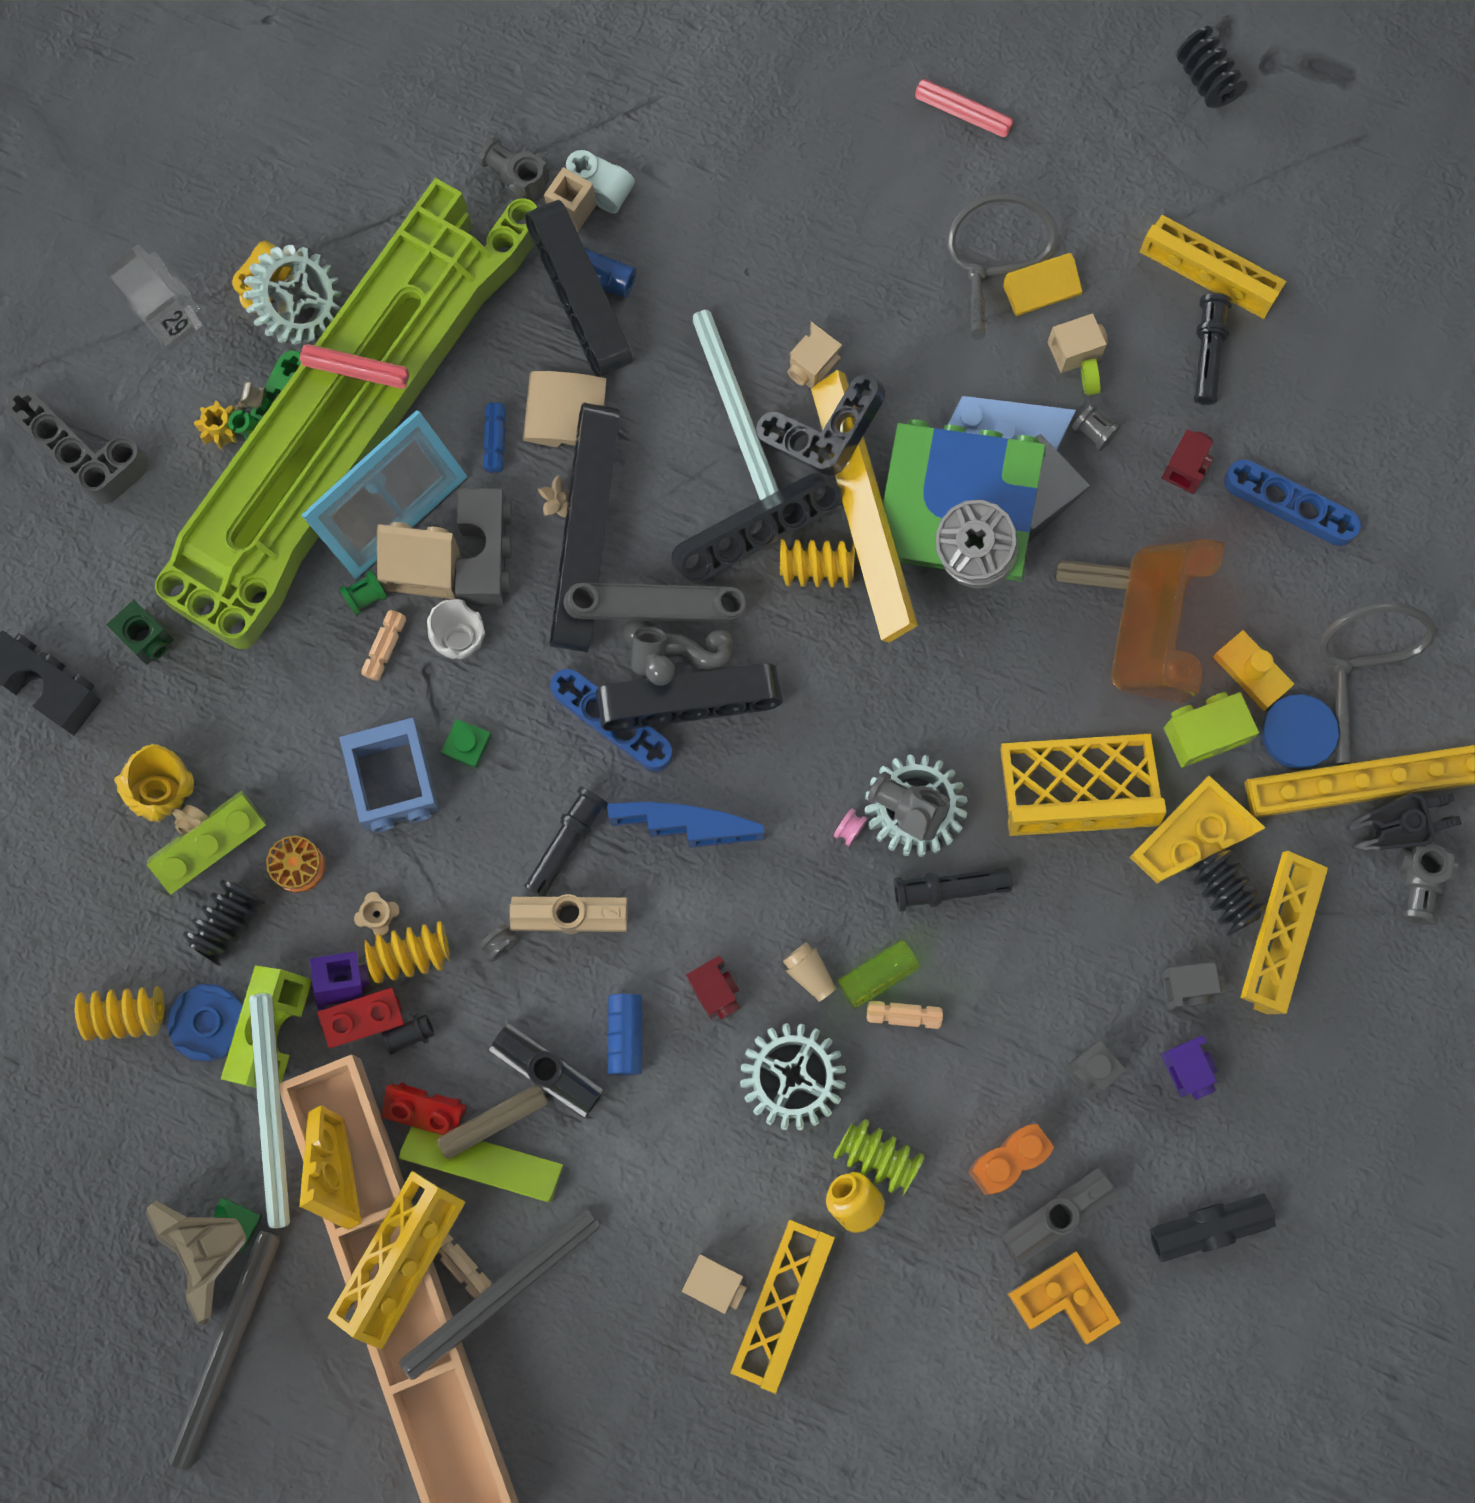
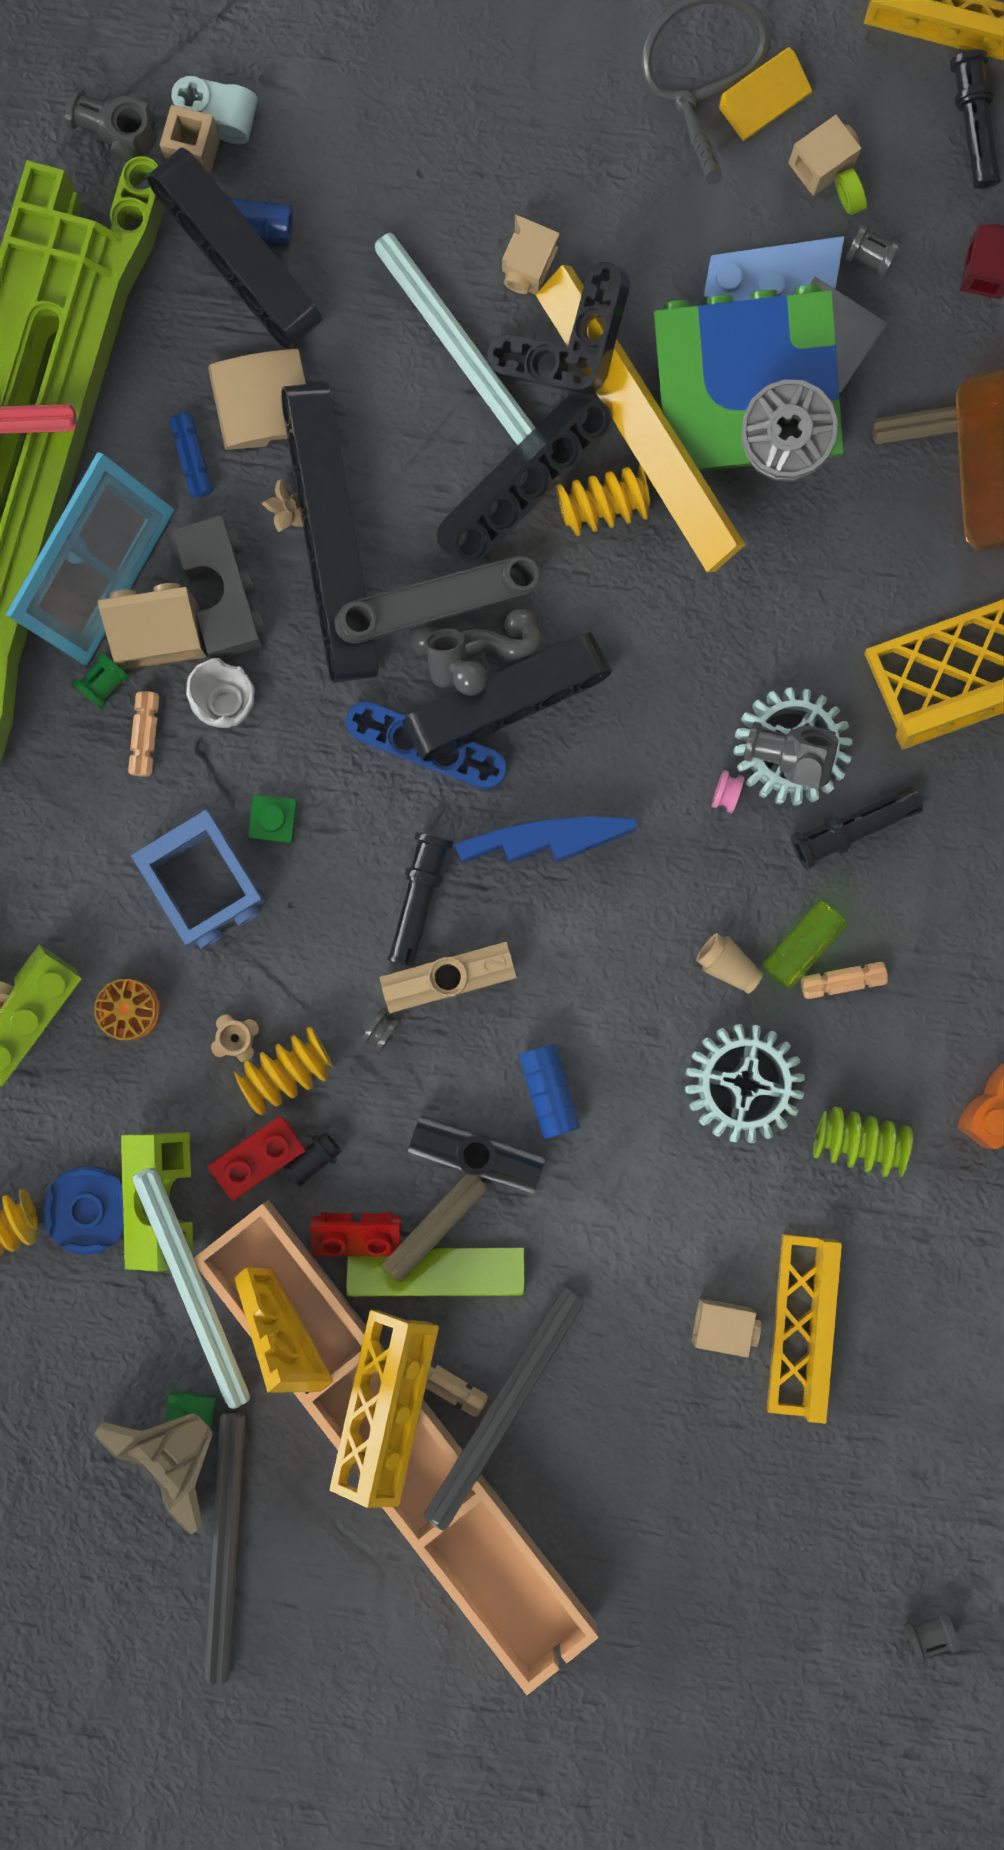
camera: 20 degrees left, 10 degrees up
black piece [182,880,265,966] -> none
dark purple brick [310,951,370,1010] -> none
dark red brick [686,955,741,1020] -> none
yellow head [826,1172,885,1233] -> none

